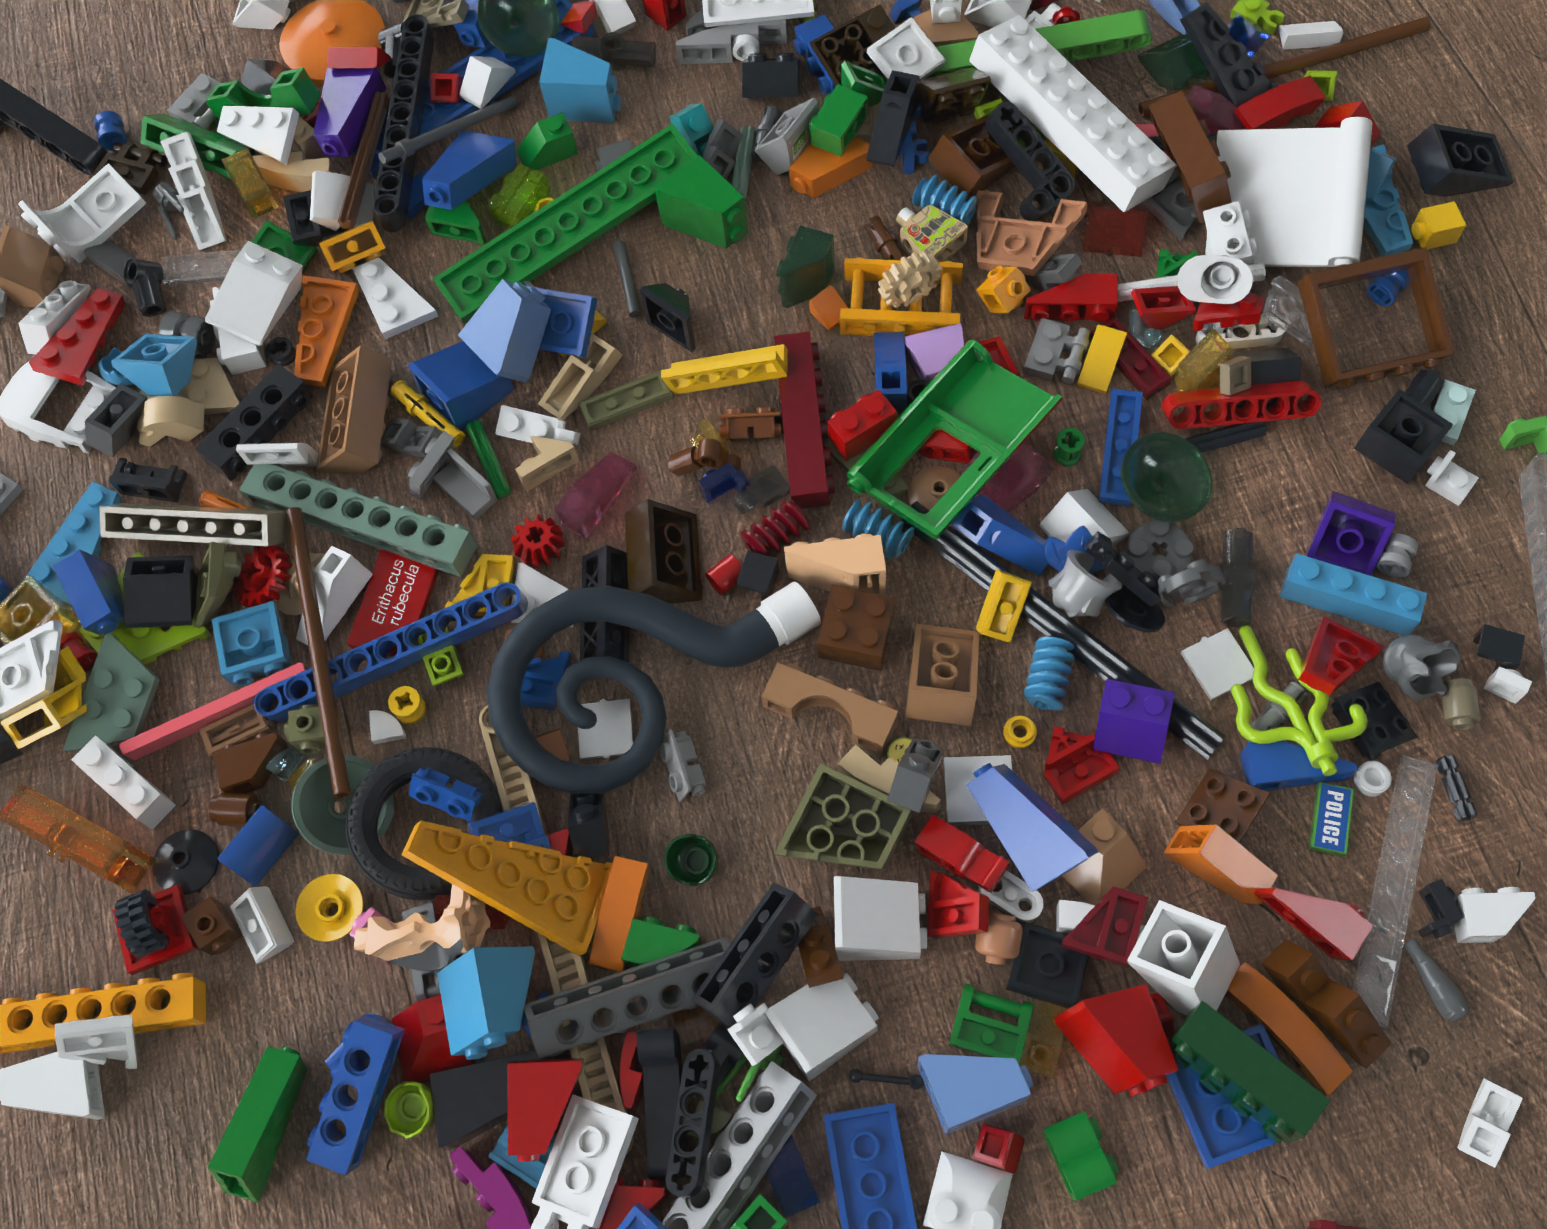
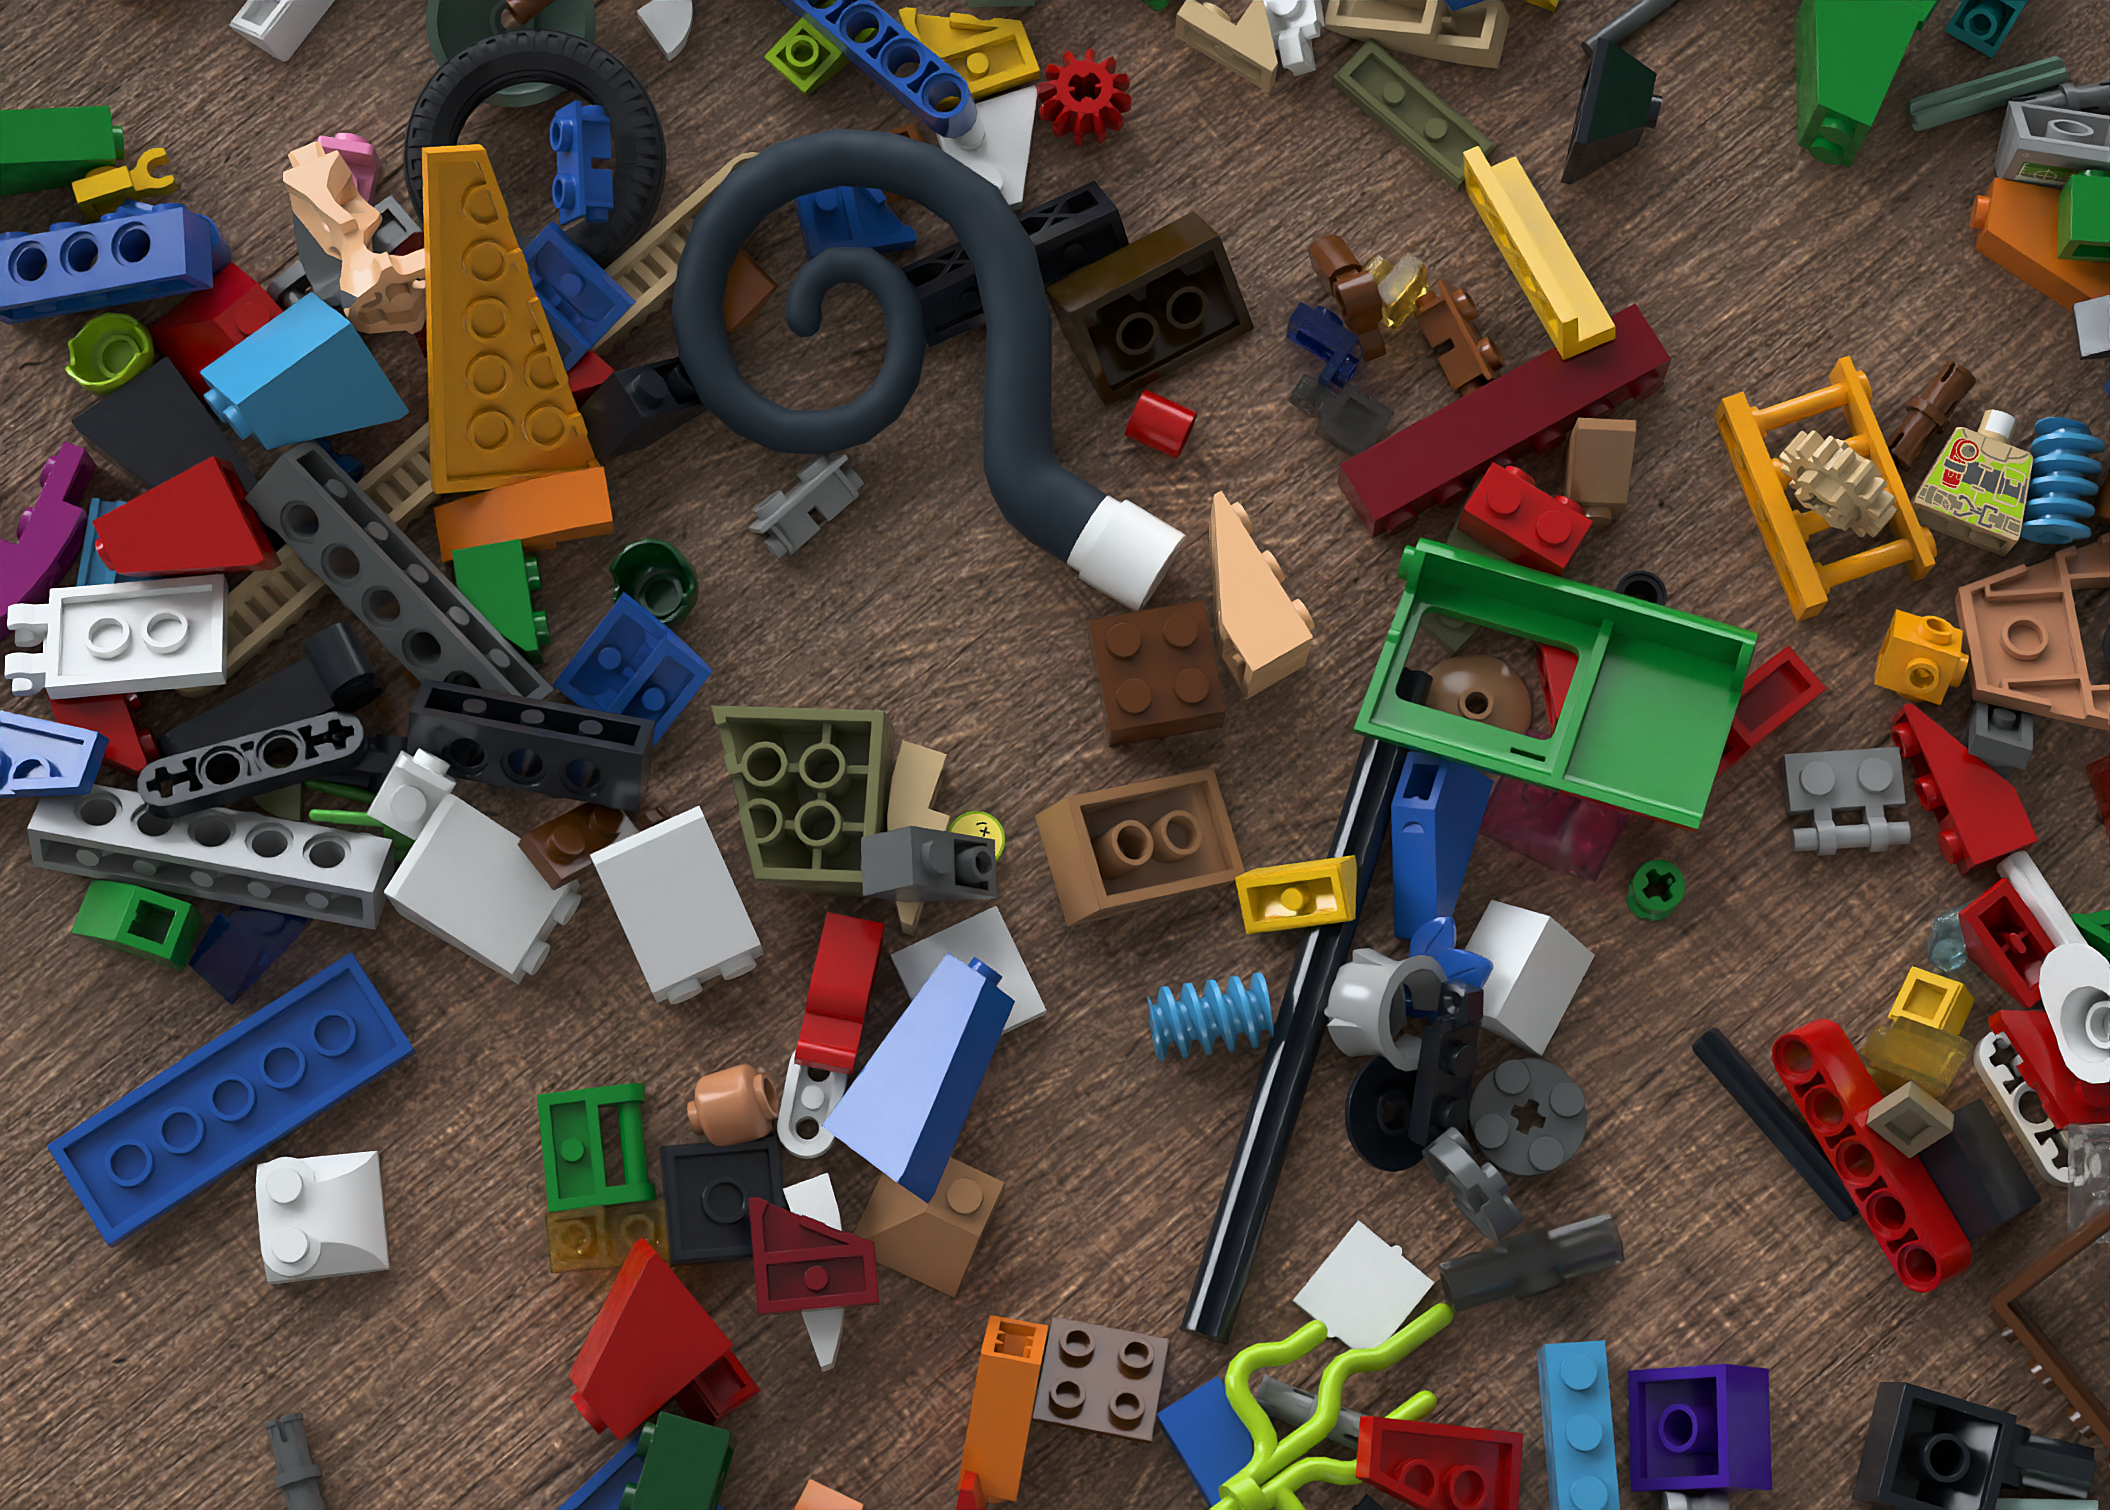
camera: 55 degrees right, 10 degrees up
yellow dish [295,874,364,942] -> none
yellow wheel [388,686,426,725] -> none
clear pink slope [554,452,637,539] -> none
white piece [578,699,633,760] -> none
red slope [620,1030,644,1113] -> none
dark grey slope [702,119,744,179] -> none
black panel [737,551,779,601] -> none
dark red piece [740,500,811,557] -> none
medium nougat arch [761,662,898,756] -> none
clear green slope [776,225,835,308] -> none
orange slope [809,285,849,331] -> none
dark azure piece [842,498,915,559] -> none
black hinge [849,1069,924,1090] -> none
blue slope [874,332,907,412] -> none
lavender torso [905,323,964,382] -> none
medium blue slope [917,1054,1033,1136] -> none
red wing [927,870,989,939] -> none
red slope [972,1123,1025,1174] -> none
yellow plate [1003,716,1037,749] -> none
green brick [1042,1111,1119,1201] -> none
red slope [1044,726,1120,805] -> none
yellow slope [1077,324,1127,395] -> none
dark red tile [1090,316,1172,400] -> none
dark purple slope [1093,679,1175,764] -> none
blue plate [1098,388,1143,507] -> none
clear green dish [1120,432,1212,523] -> none
white slope [1127,900,1240,1015] -> none
none -> yellow plate [72,148,178,223]
none -> blue slope [552,592,713,747]
none -> medium nougat slope [1563,418,1636,526]

